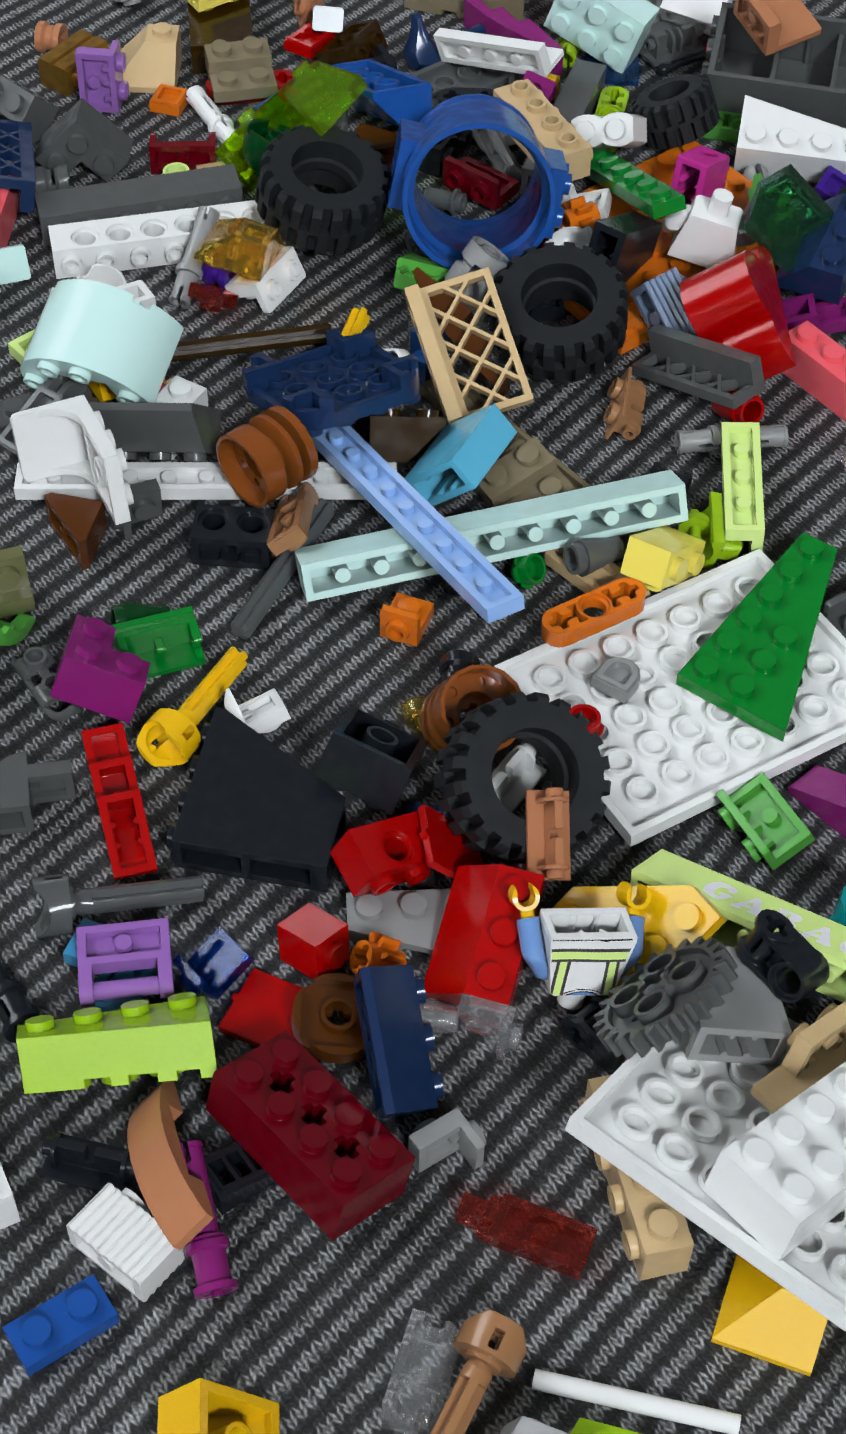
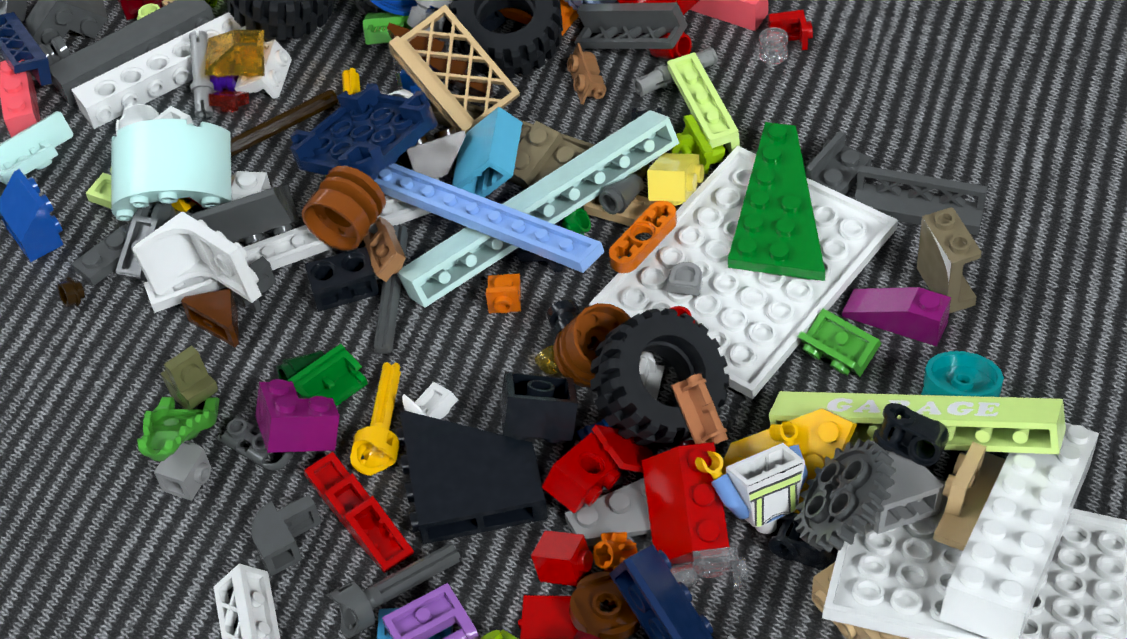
camera: 15 degrees left, 0 degrees up
clear blue bracket [172,926,255,1000] -> none

